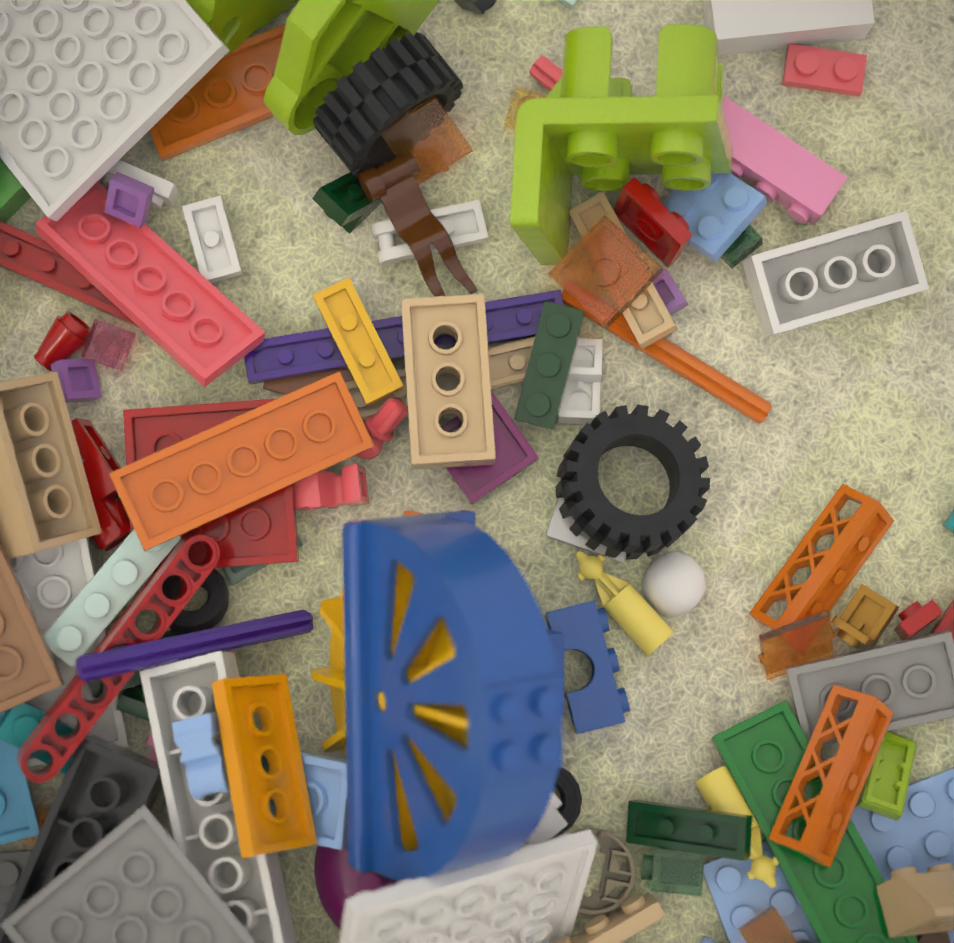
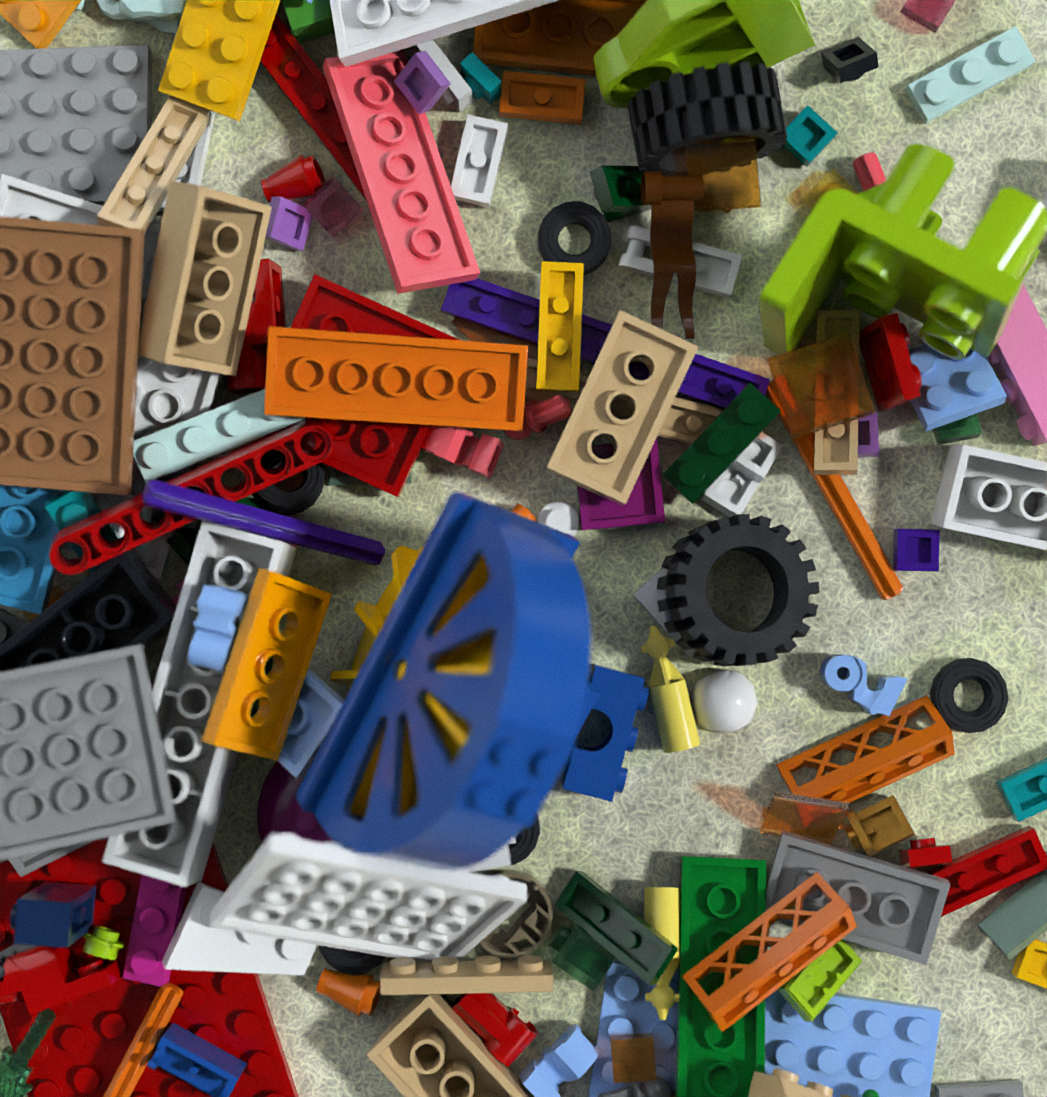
camera: 30 degrees right, 5 degrees up
none -> teal plate [460,52,502,105]
none -> orange plate [499,71,586,125]
none -> white plate [537,502,579,536]
none -> black tyre [538,201,611,276]
none -> teal plate [782,105,838,167]
none -> light blue leg [820,654,908,716]
none -> dark purple plate [893,529,940,572]
none -> black tyre [930,658,1009,733]

